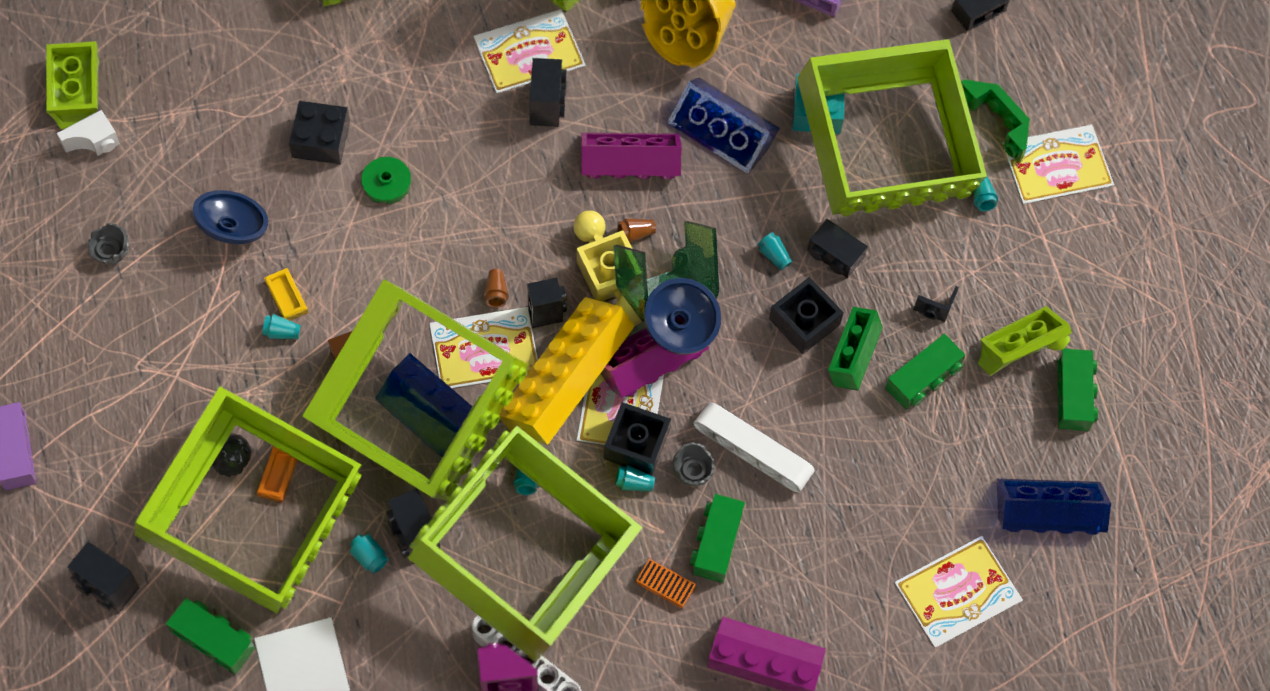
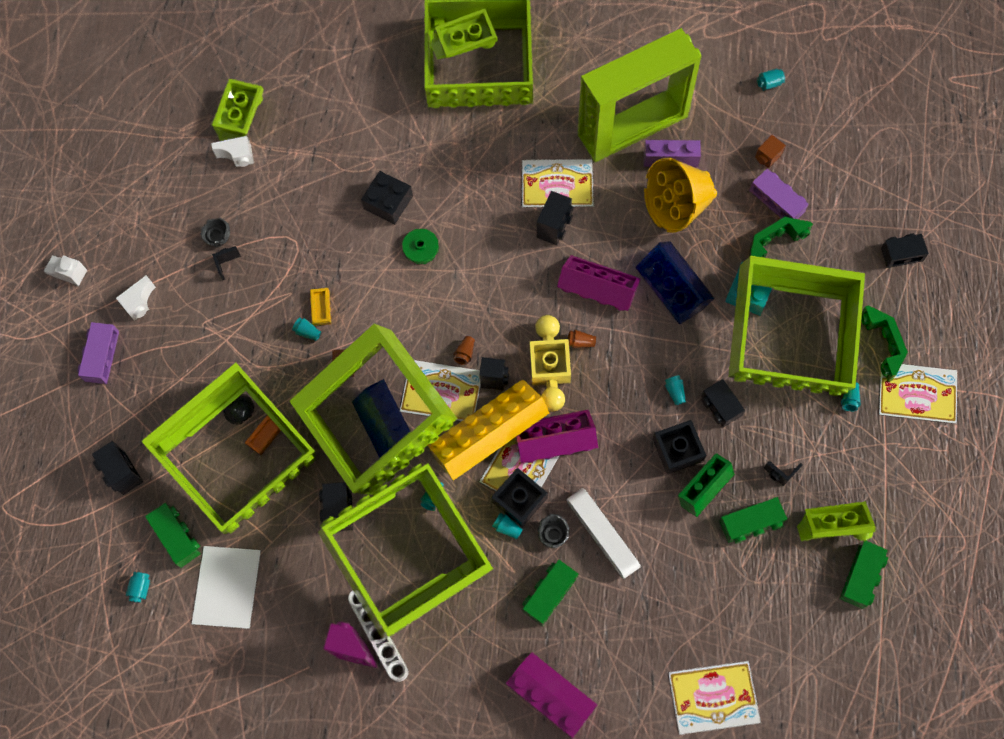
camera: 30 degrees right, 5 degrees up
dark blue dish [192,190,269,245] -> none
teal brick [349,534,389,574] -> none
clear green windscreen [613,221,719,322] -> none
orange tile [636,559,696,609] -> none
dark blue dish [644,278,721,355] -> none
clear blue slope [997,479,1111,535] -> none
none -> white arch [116,276,156,321]
none -> black bracket [212,246,241,280]
none -> green slope [749,217,813,258]

